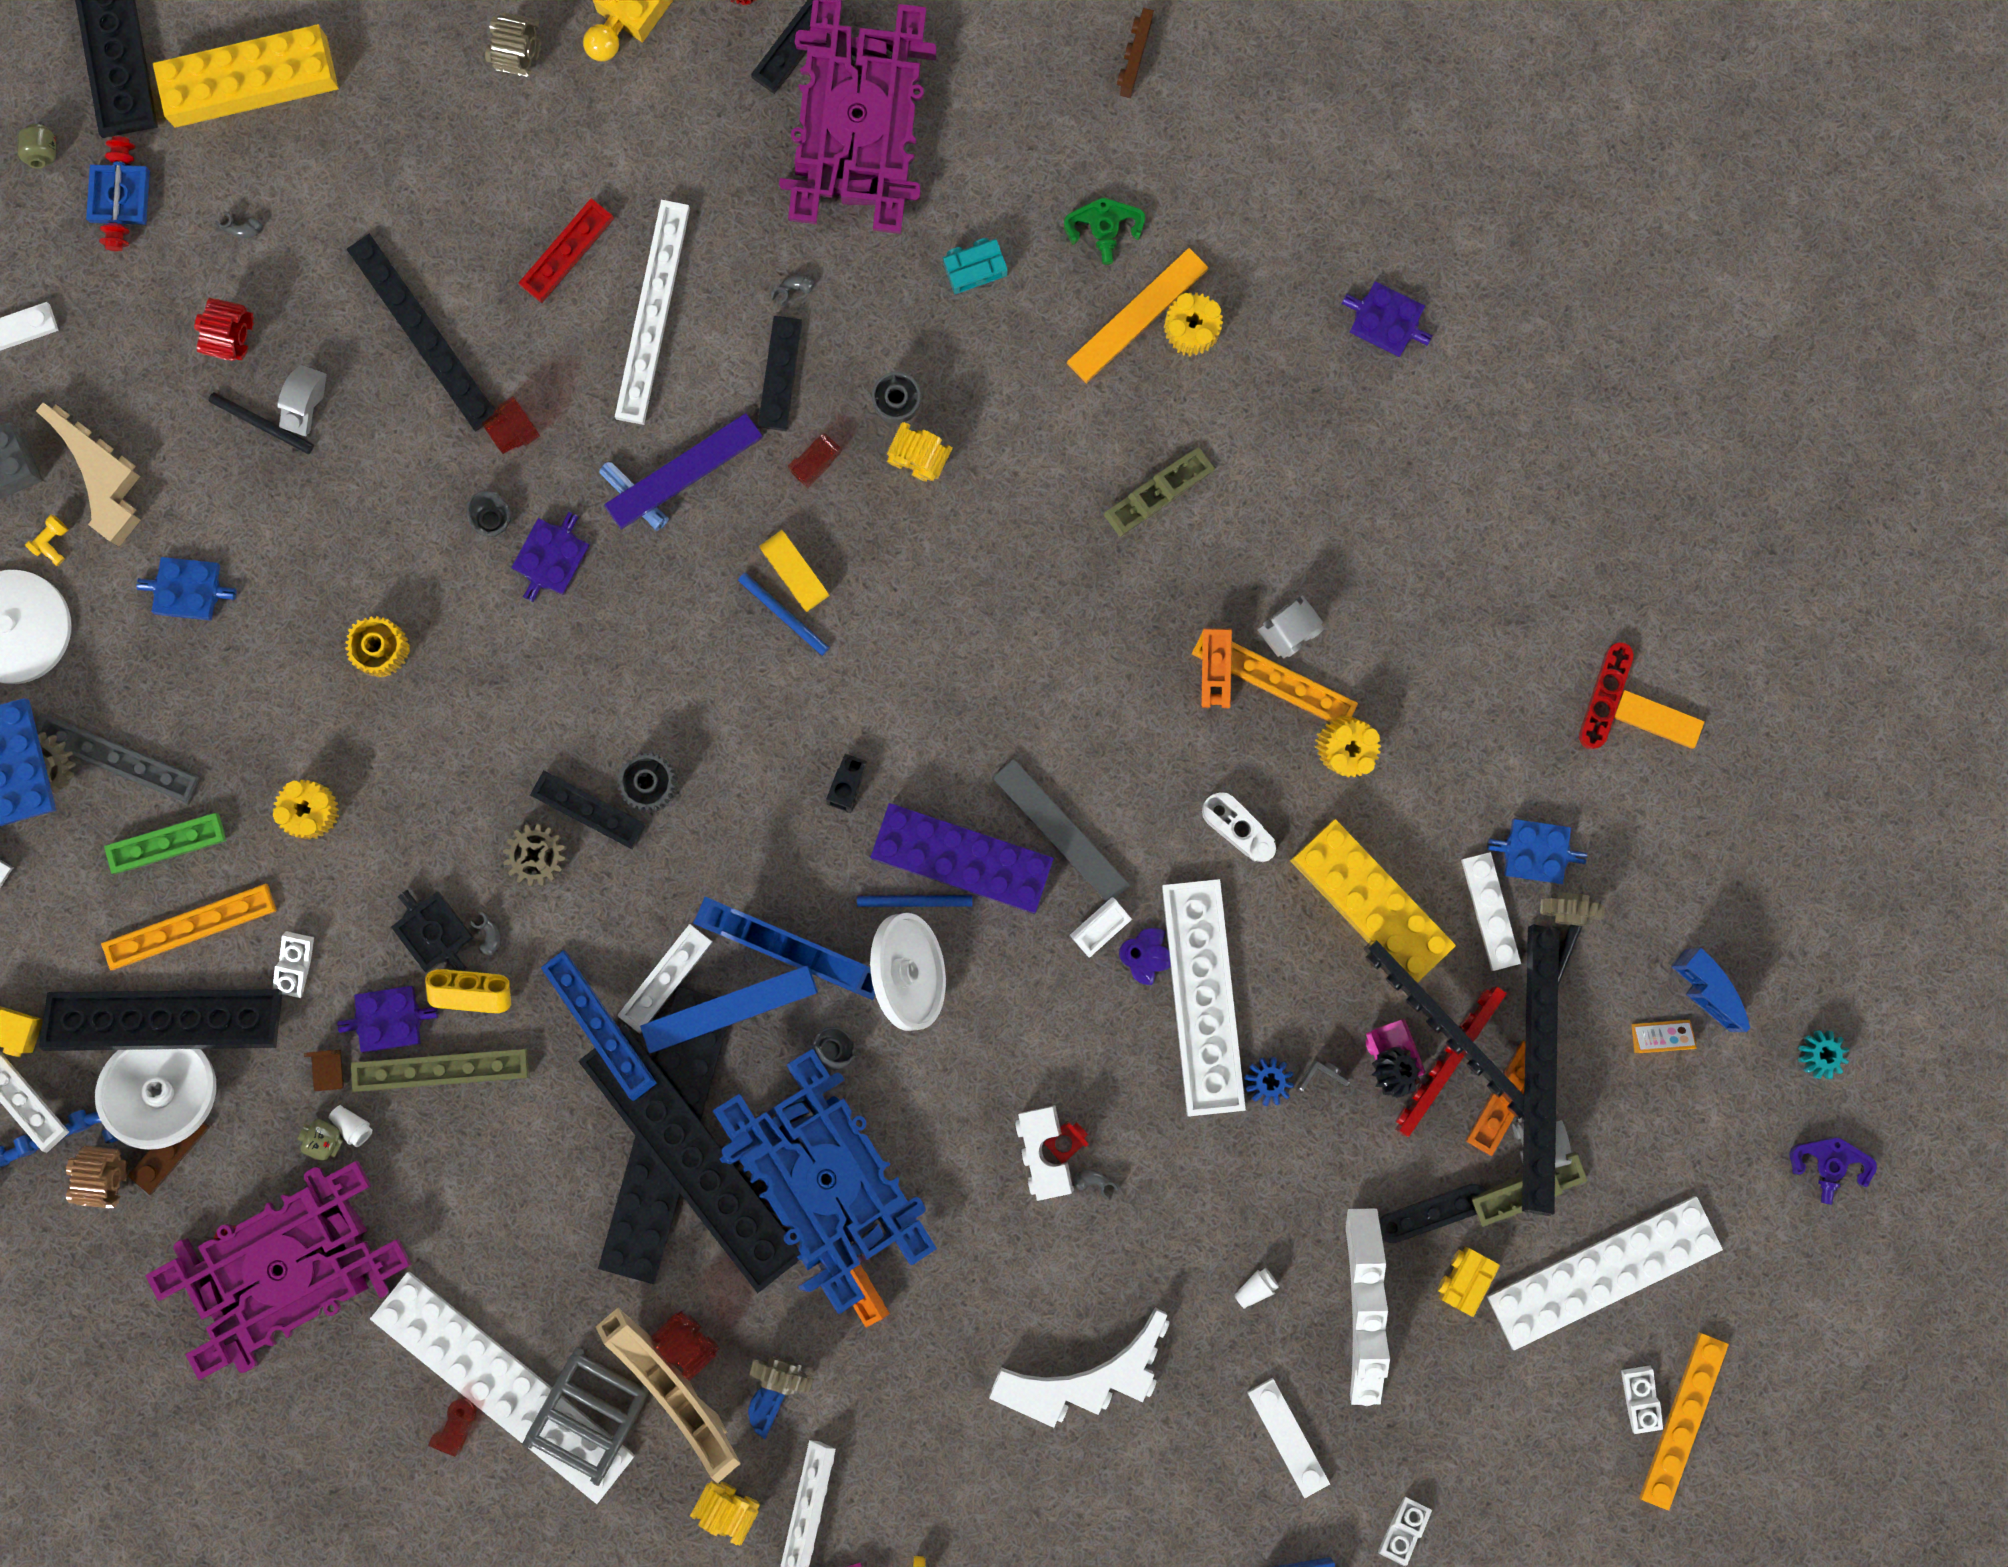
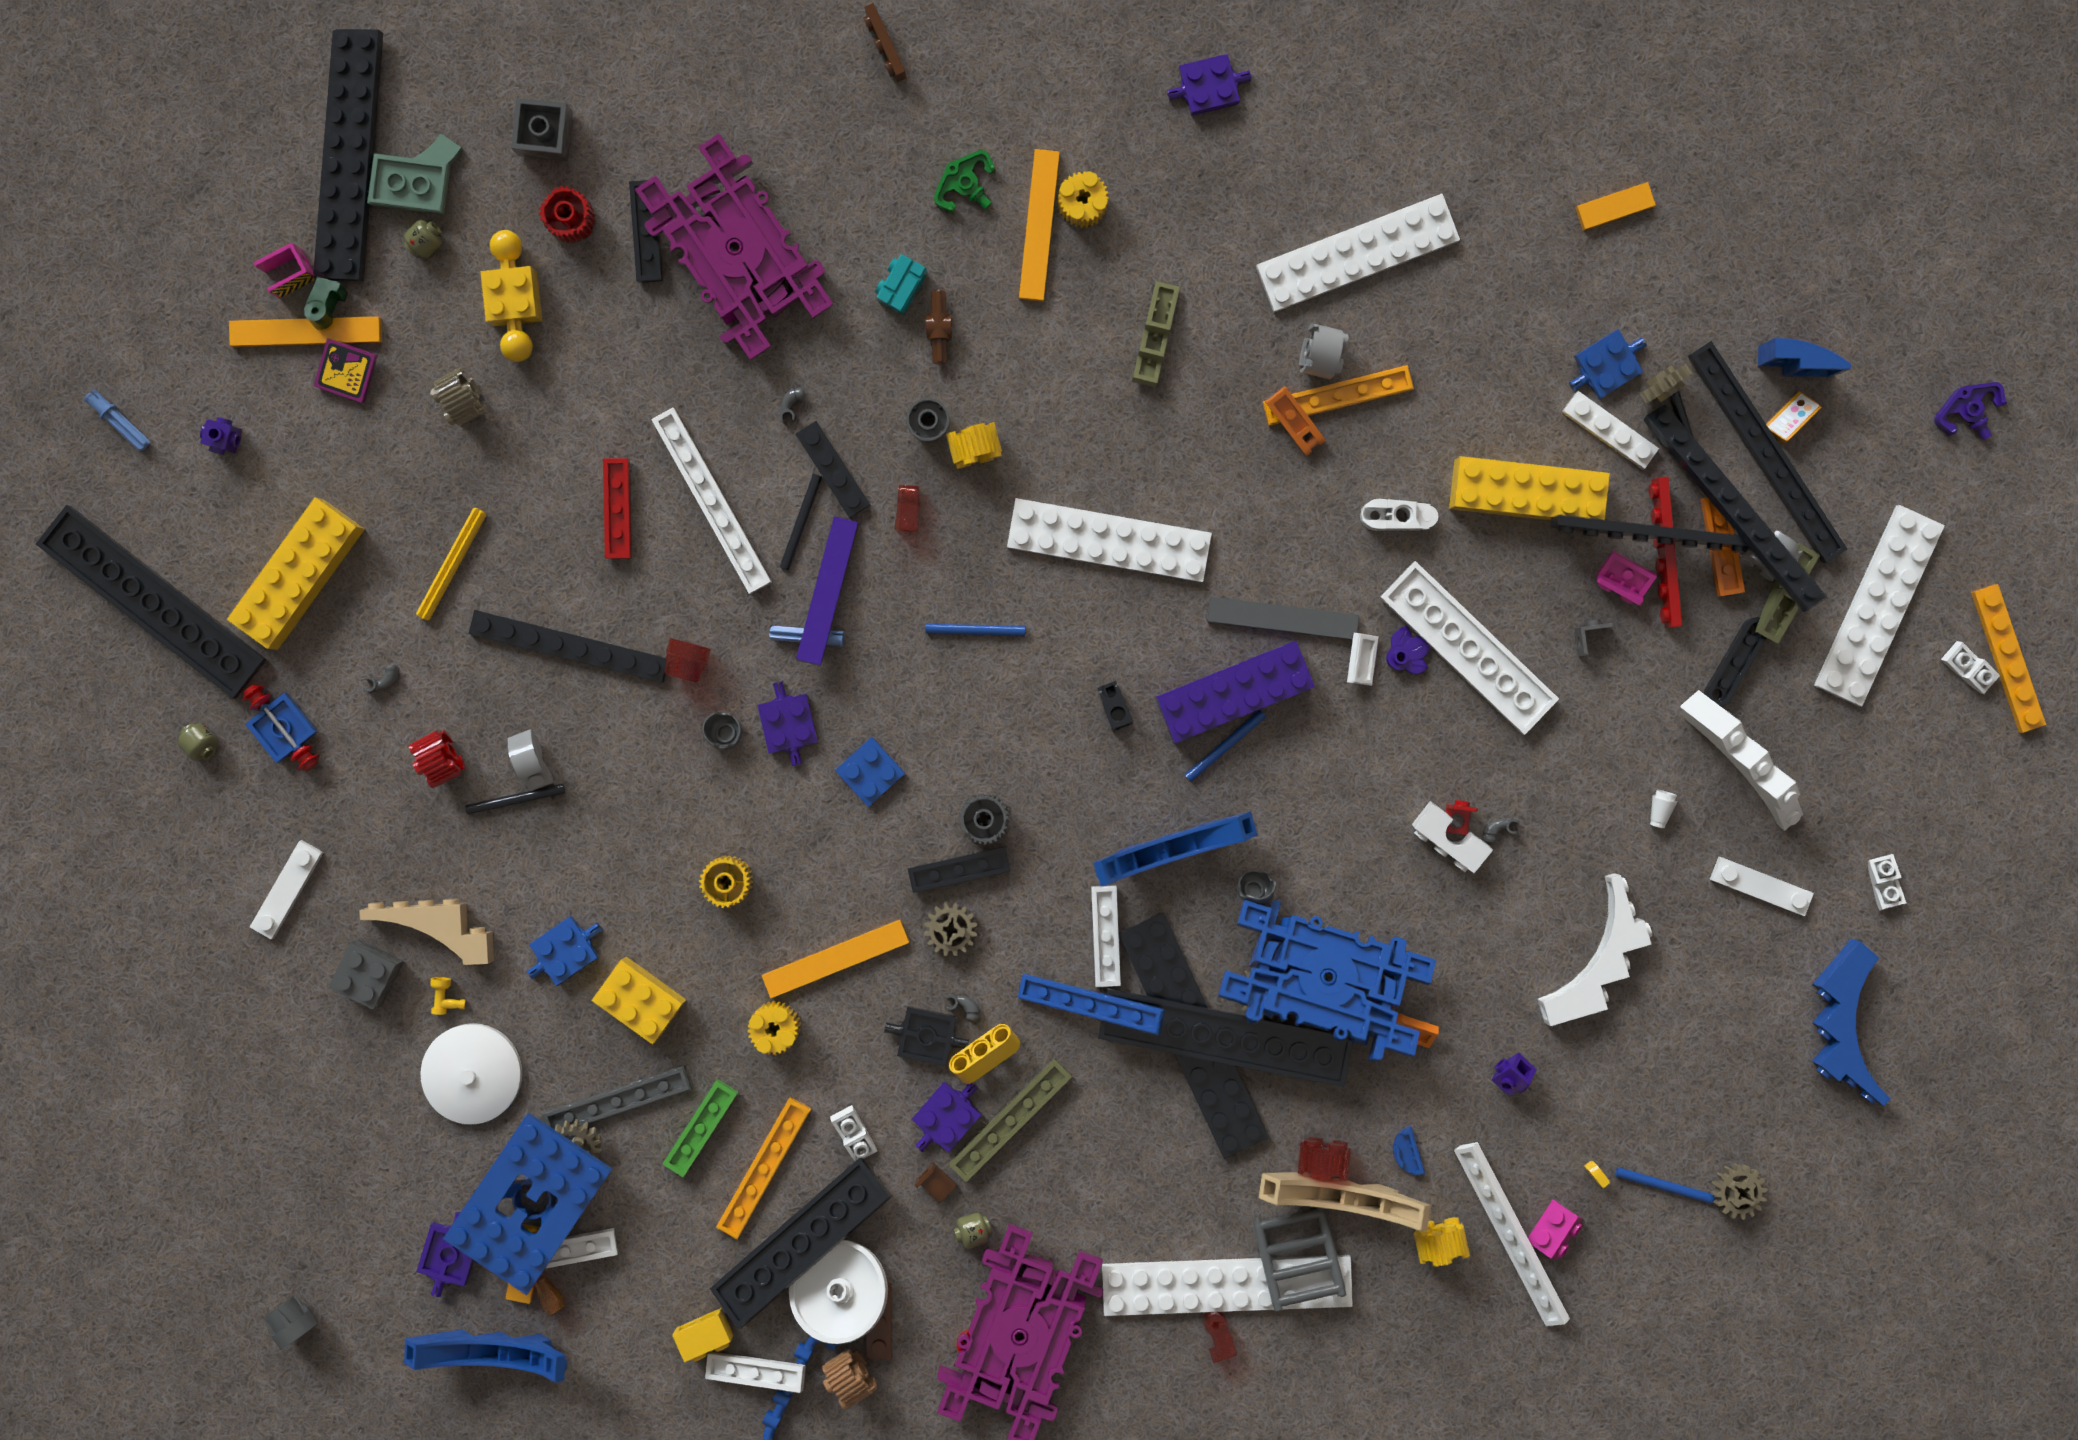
camera: 30 degrees left, 5 degrees up
white cone [328,1105,373,1147] -> none
blue slope [640,965,818,1053] -> none
dark tan gear [749,1356,814,1396] -> none
yellow beam [759,530,830,612] -> none
white dish [870,913,946,1031] -> none
blue gear [1245,1057,1294,1106] -> none
yellow brick [1315,715,1381,777] -> none
black gear [1372,1047,1421,1098] -> none
yellow brick [1437,1246,1500,1317] -> none
red beam [1579,642,1634,749] -> none
teal gear [1797,1030,1849,1079] -> none
none -> yellow axle [416,508,486,620]
none -> yellow brick [591,956,686,1044]
none -> light orange tile [761,919,910,998]
none -> black bar [780,473,822,570]
none -> blue plate [835,737,906,807]
none -> reddish brown axle [926,290,952,365]
none -> white plate [1007,498,1212,582]
none -> white plate [1256,194,1460,313]
none -> dark purple brick [1491,1053,1537,1097]
none -> black plate [1688,341,1847,564]

